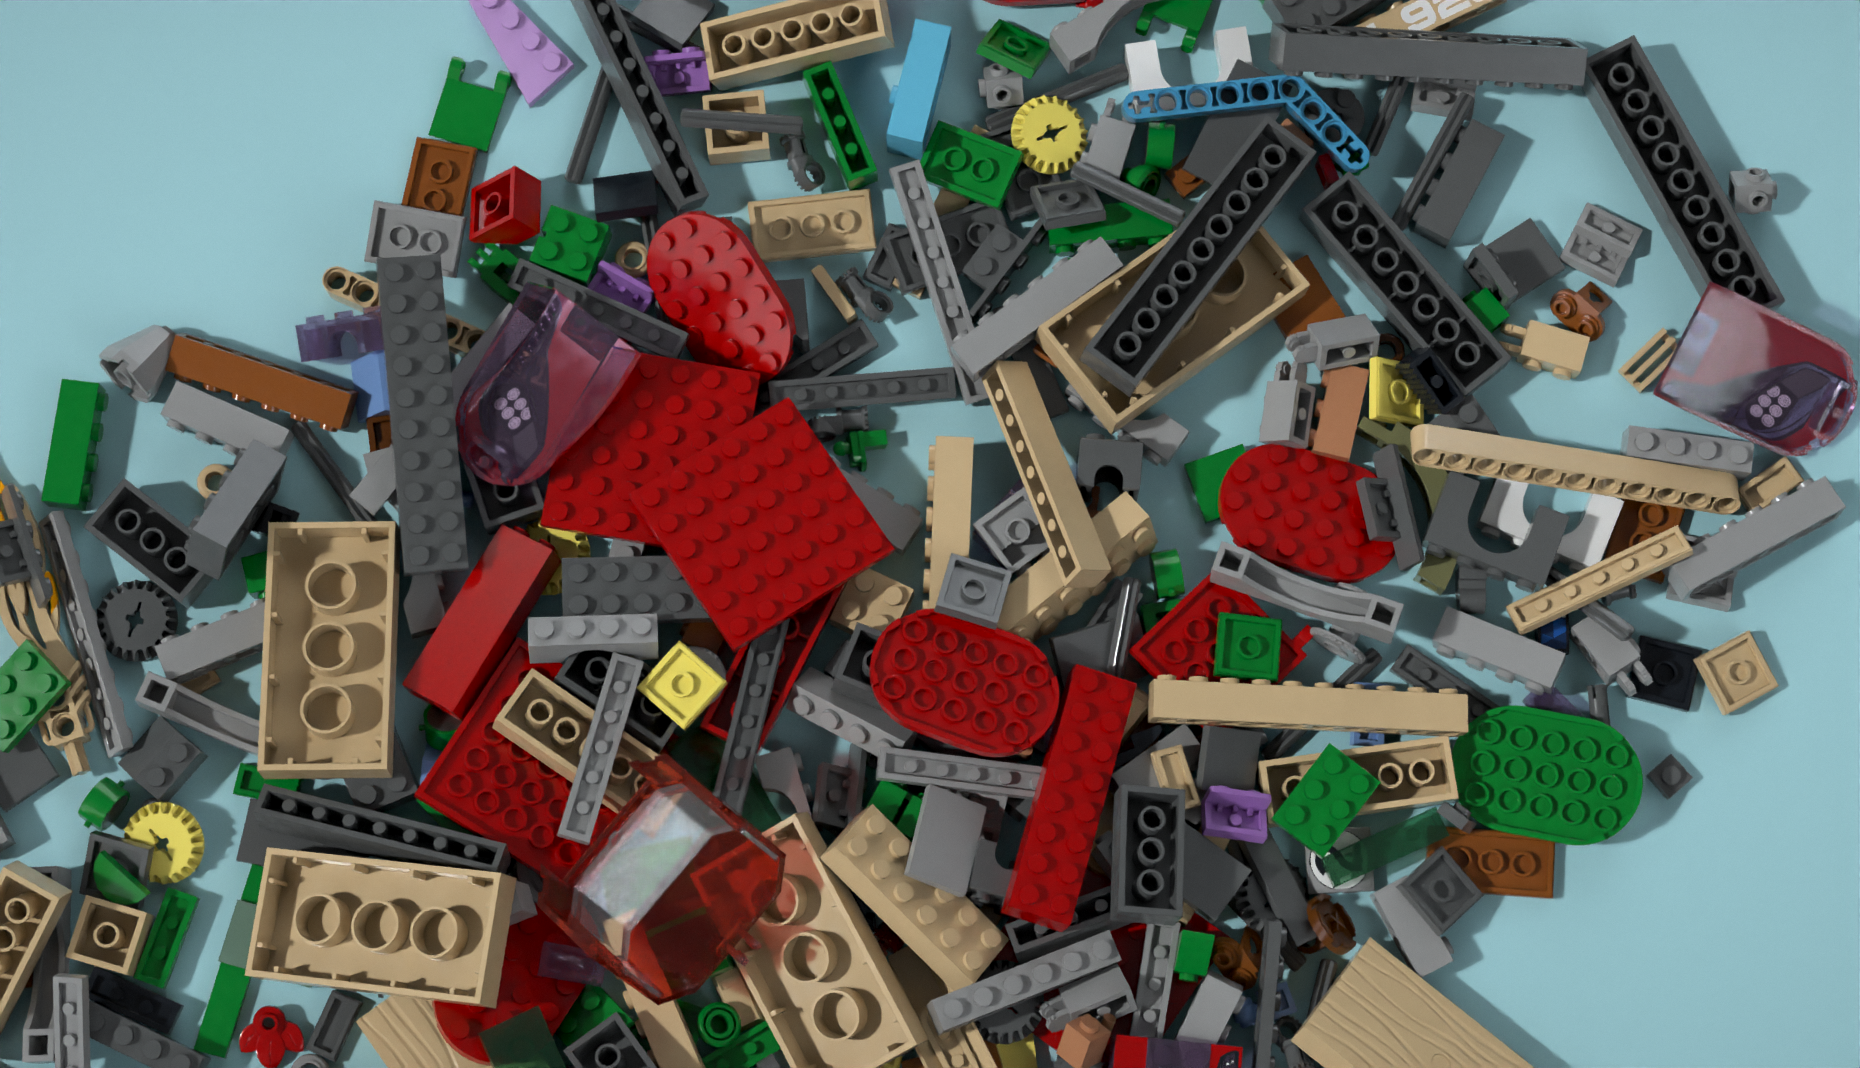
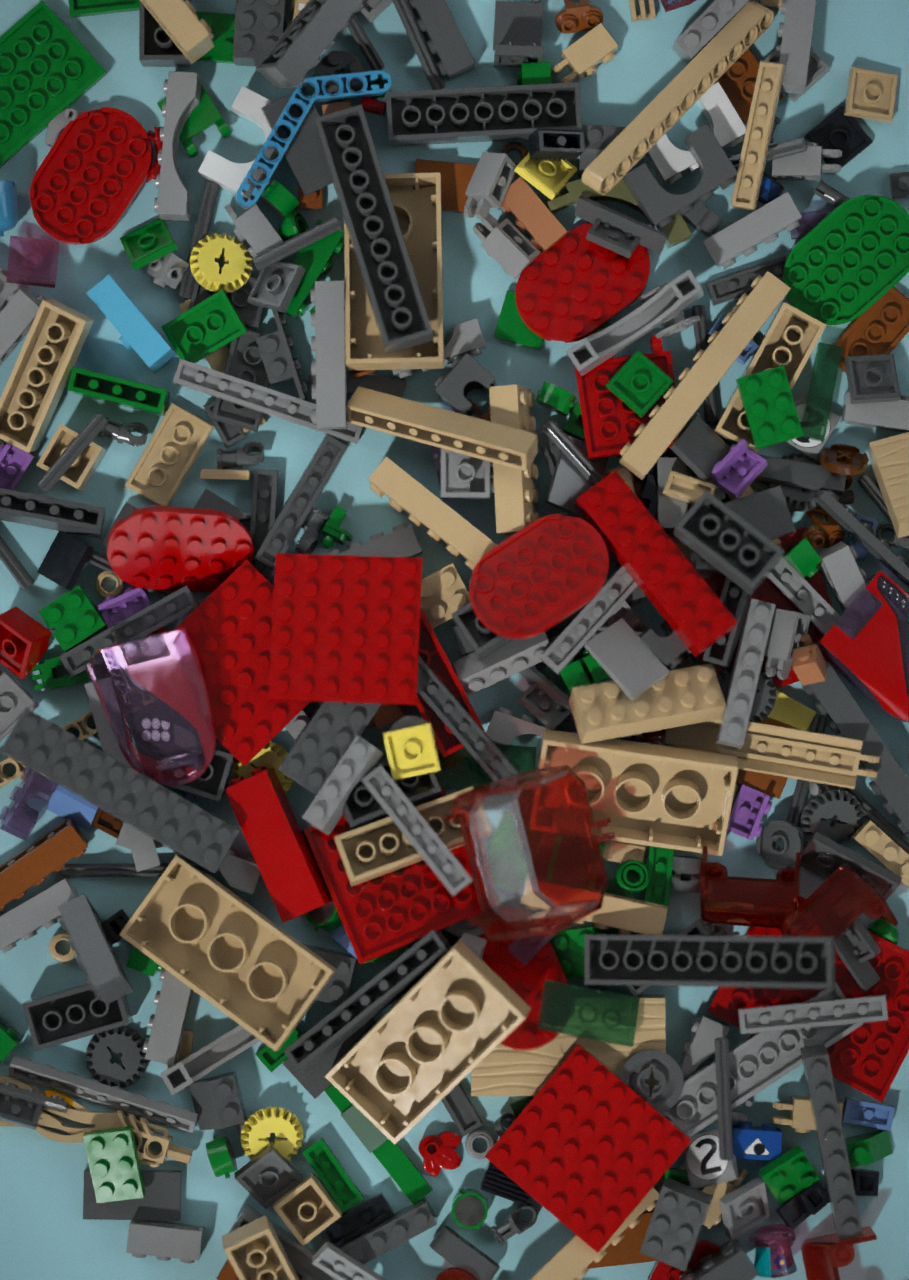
camera: 50 degrees left, 10 degrees up
green tile [93,850,151,905] -> none
dark grey plate [934,553,1013,630] -> none
dark grey plate [1436,801,1477,834] -> none

